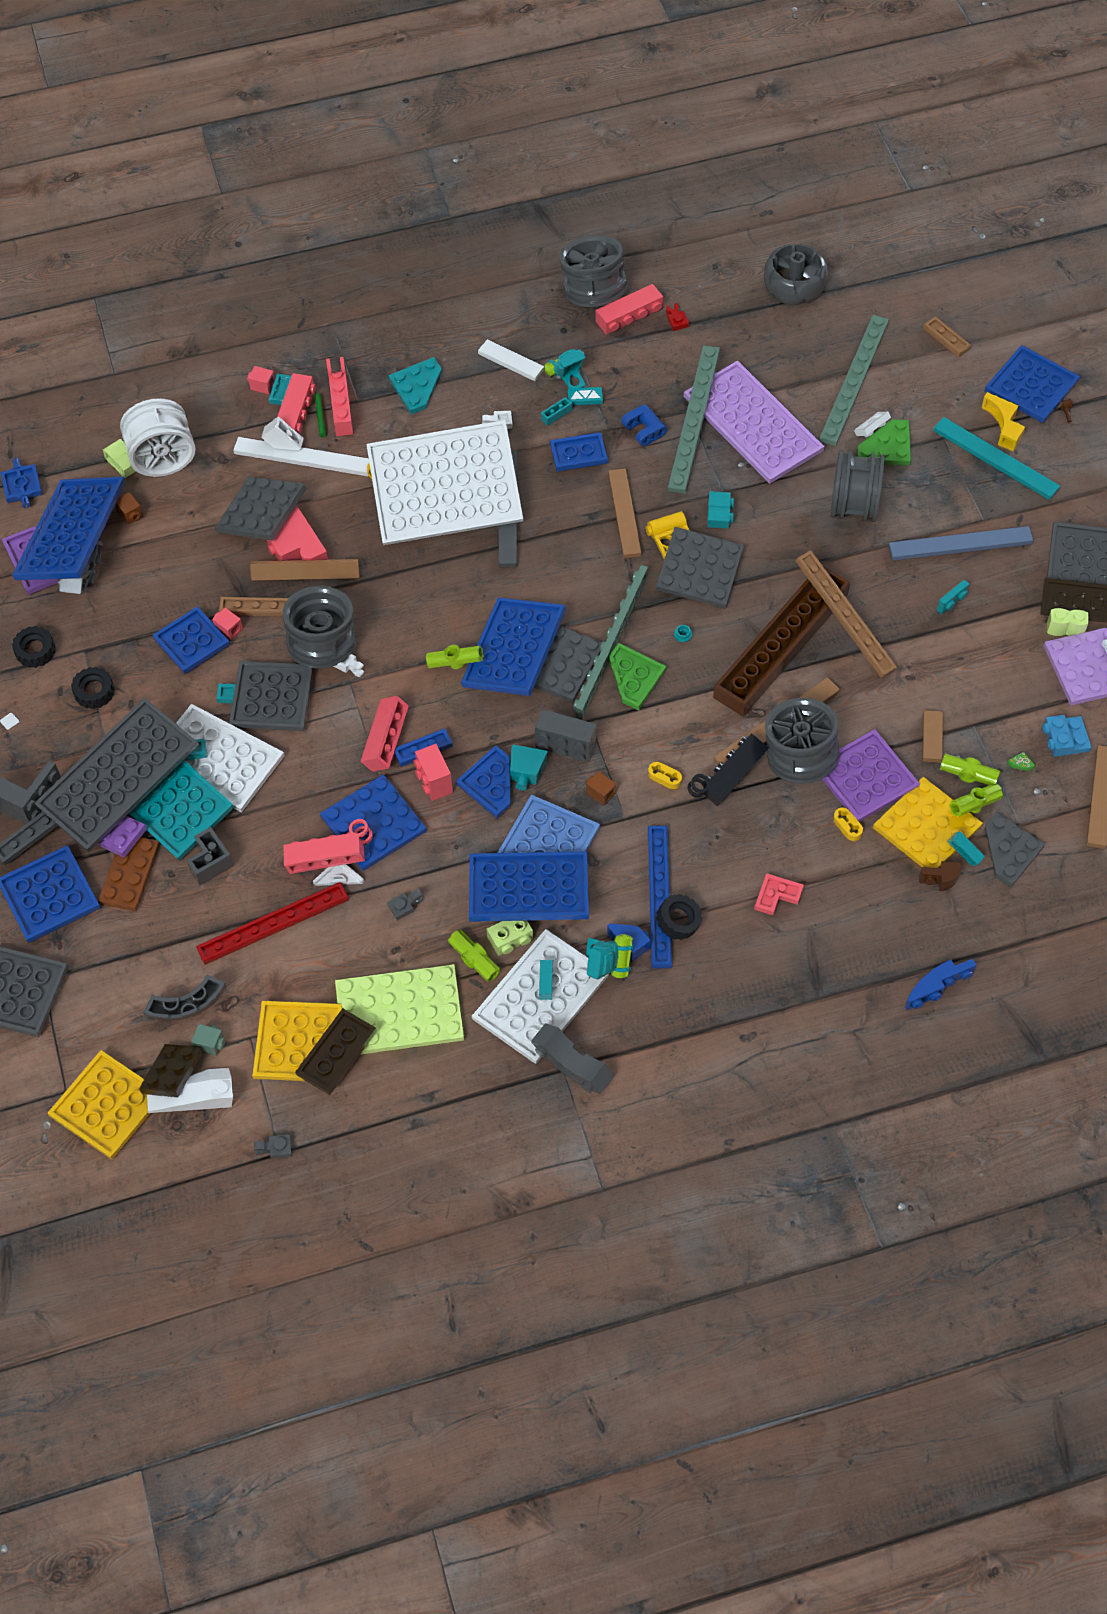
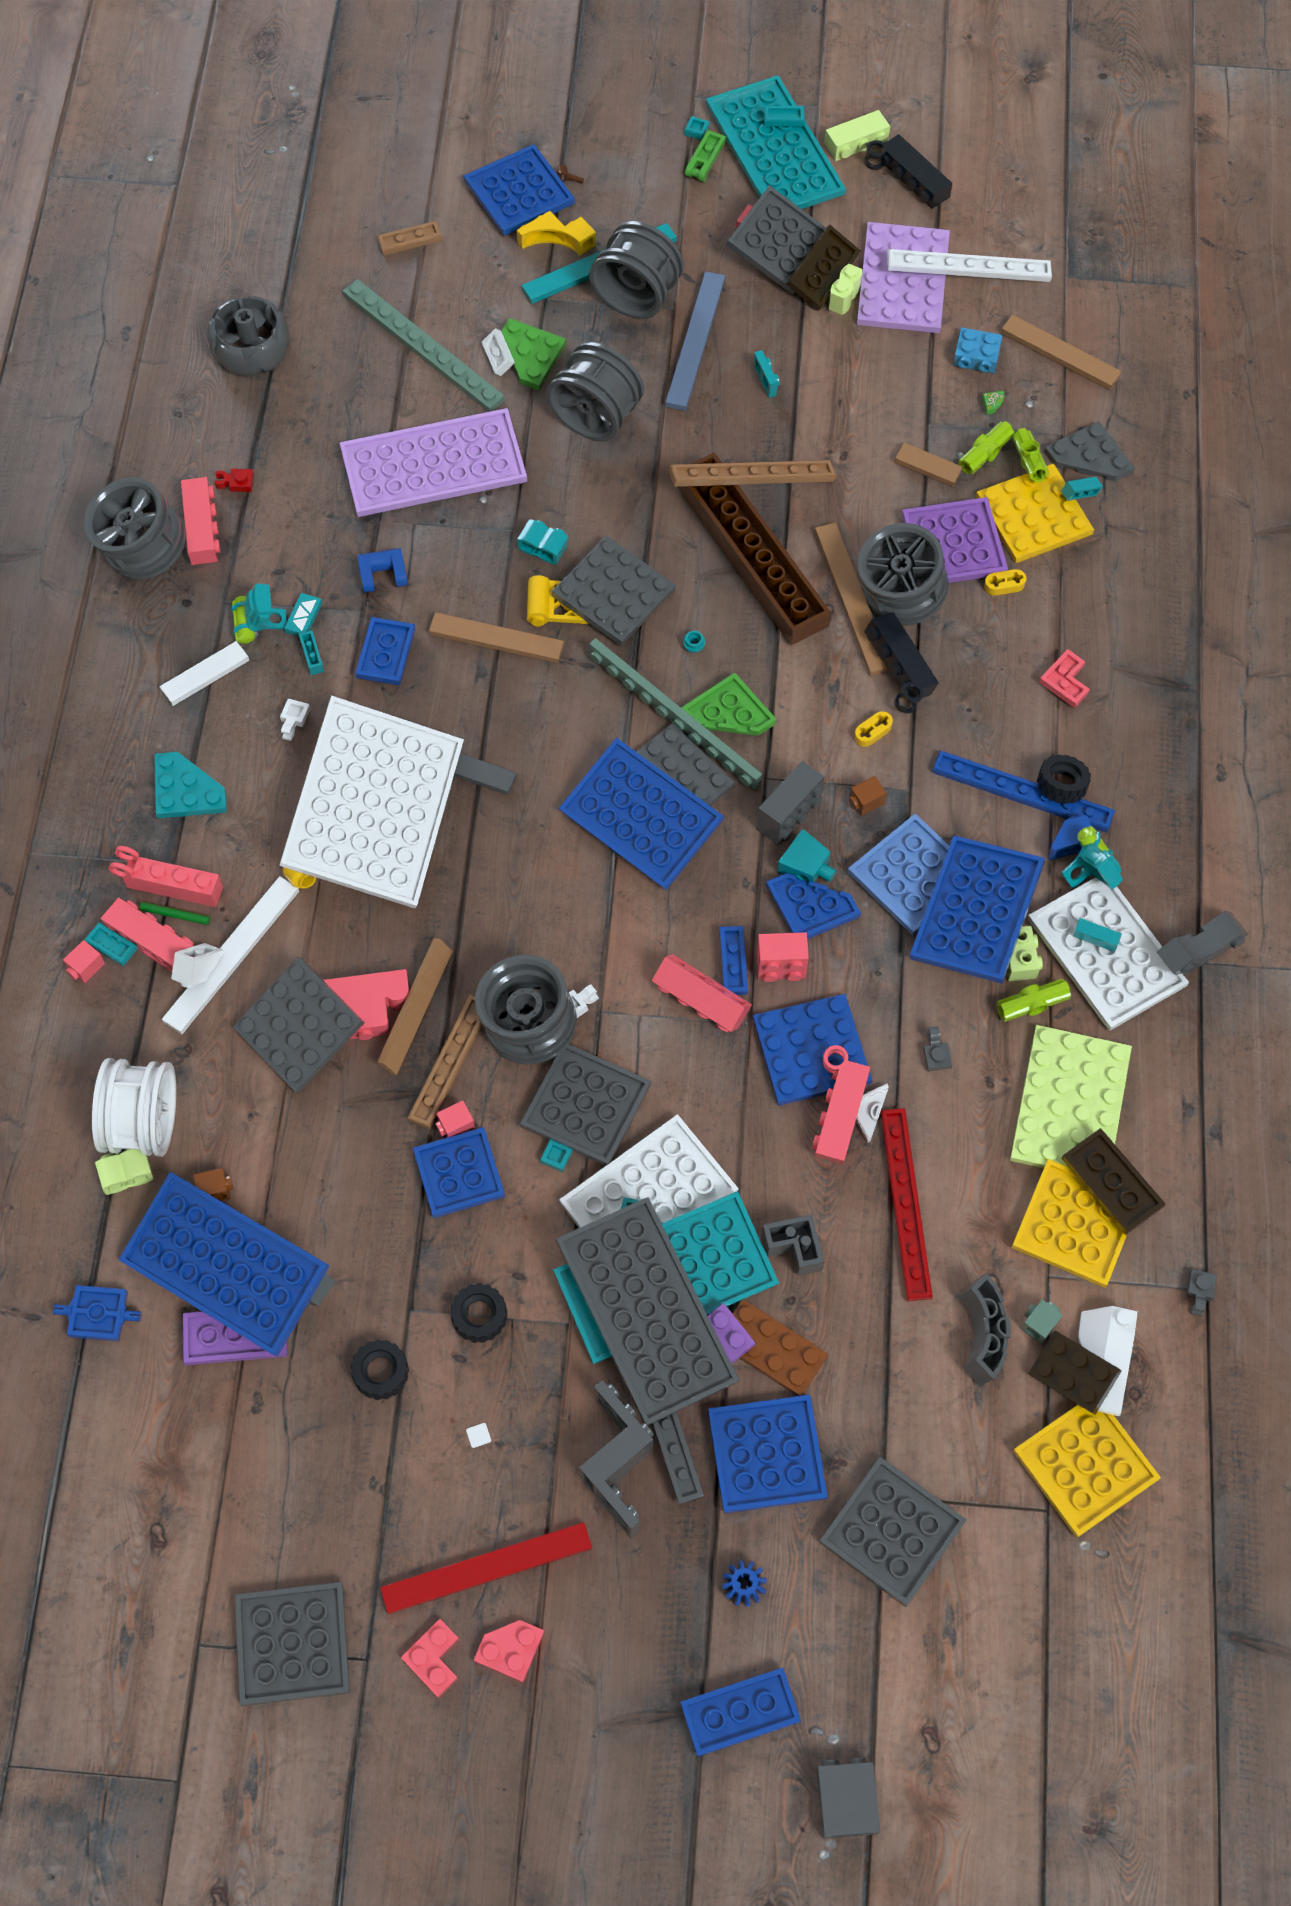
camera: 70 degrees left, 5 degrees up
lime piece [426,645,484,669] -> none
sand green plate [668,345,720,494] -> none
blue slope [905,959,977,1010] -> none
reddish brown brick [919,861,961,891] -> none
none -> dark grey wheel [589,221,684,319]

